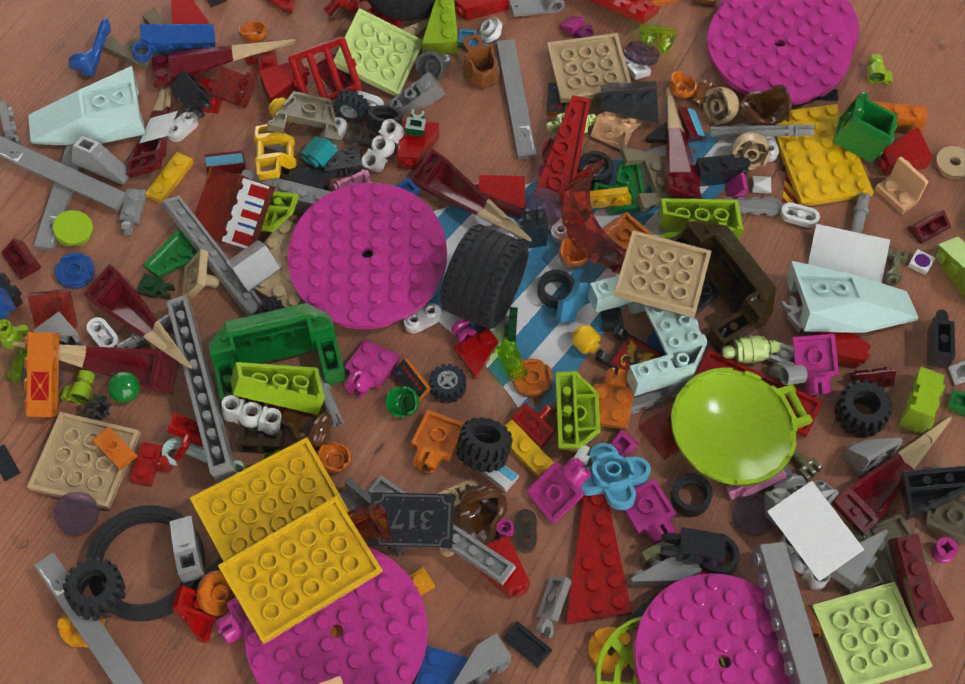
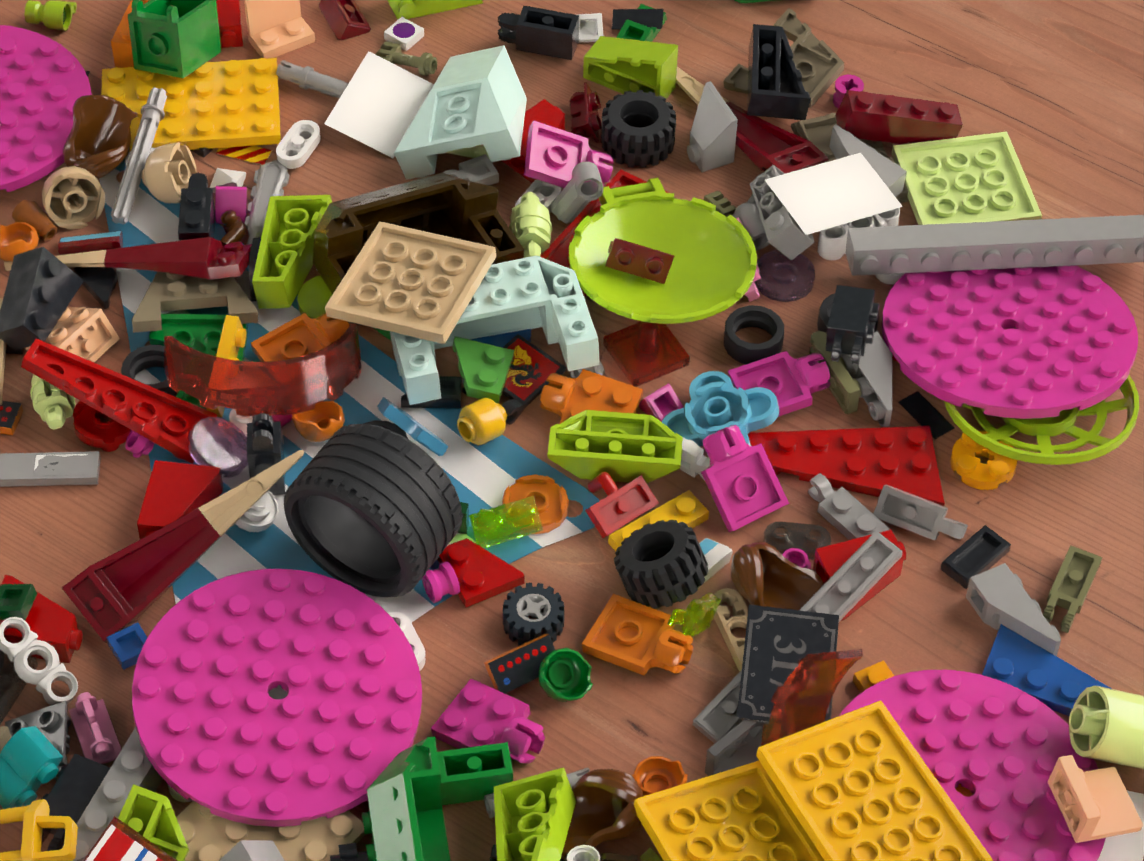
camera: 85 degrees left, 10 degrees down
none -> reddish brown arm [220,210,246,247]
none -> bright green wing [452,336,514,403]
none -> dark red hinge [605,238,675,284]
none -> clear neon green plate [668,593,721,637]
none -> light grey plate [808,473,889,540]

